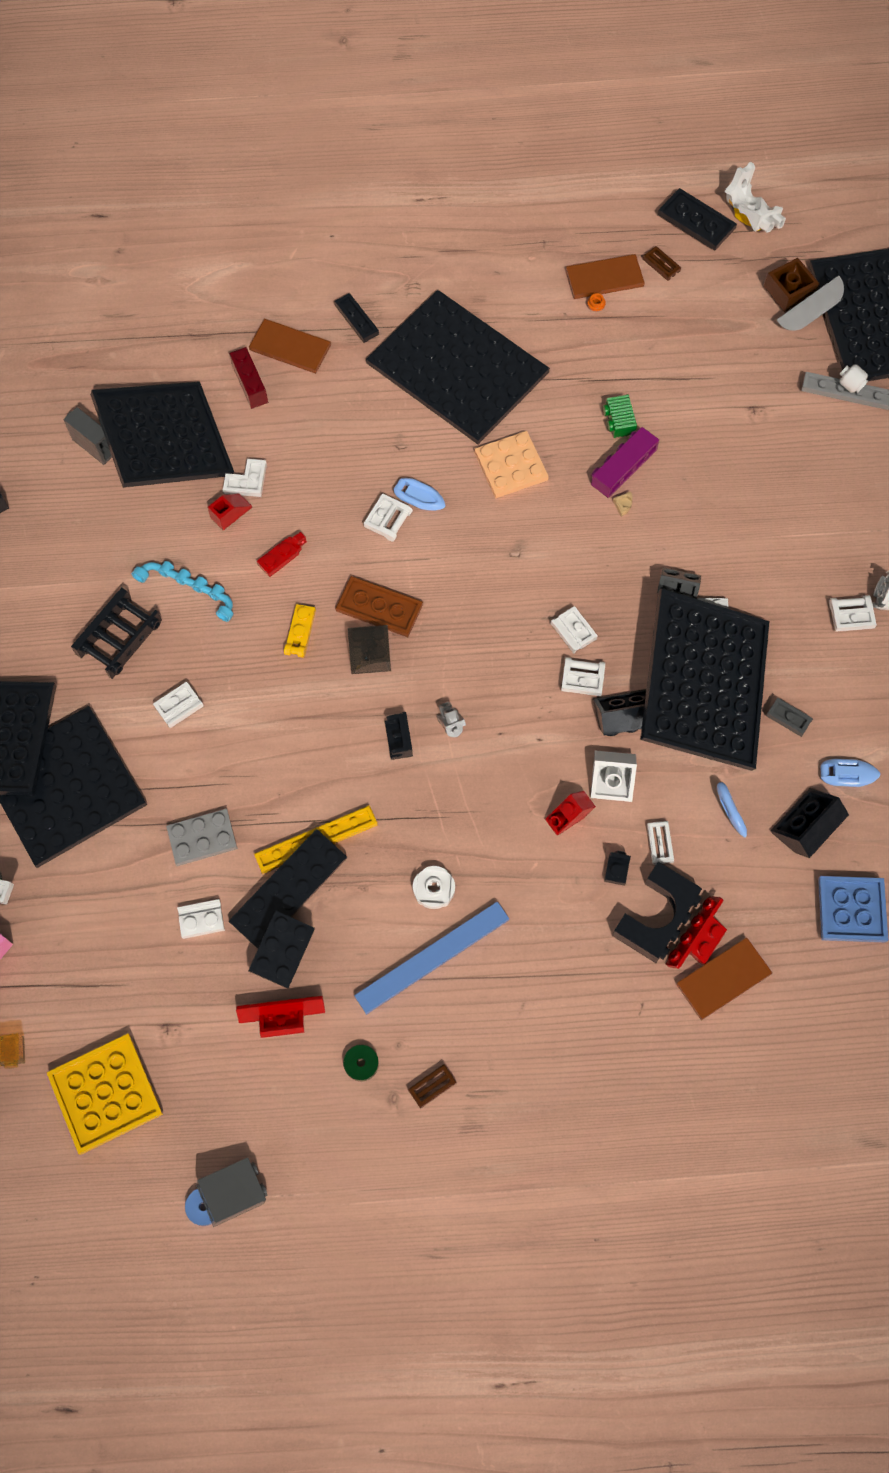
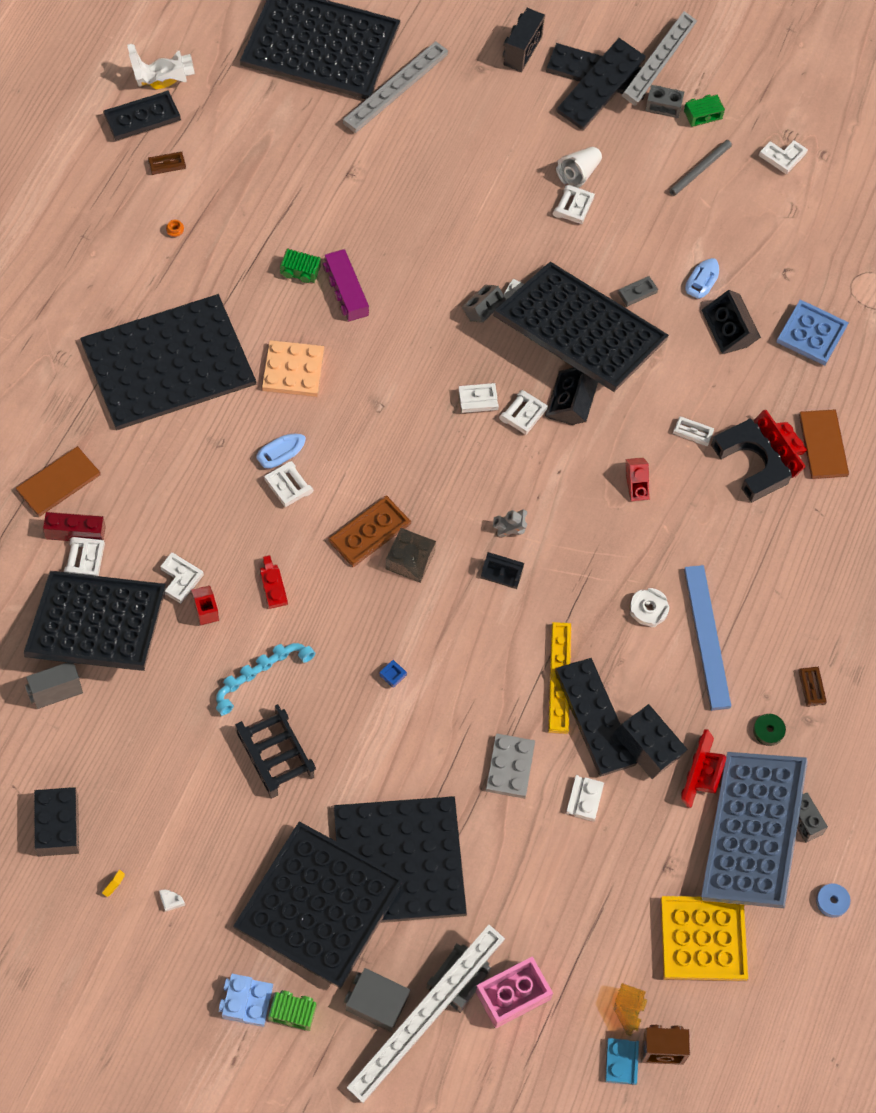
camera: 70 degrees left, 5 degrees down
white plate [153,682,203,728] -> none
dark grey brick [196,1158,267,1228] -> none
yellow plate [284,604,316,658] -> none
black plate [334,293,379,343] -> none
dark orange tile [566,254,645,299] -> none
white slope [591,750,637,802] -> none
black bracket [604,851,631,886] -> none
tan tile [613,491,633,517] -> none
light blue piece [717,782,747,838] -> none
reddish brown slope [764,258,819,312] -> none
light grey brick [777,276,844,331] -> none
white head [839,365,868,393] -> none
none -> white plate [64,537,105,576]
none -> blue plate [379,660,407,688]
none -> sand blue plate [701,752,808,909]
none -> dark grey brick [797,792,828,843]

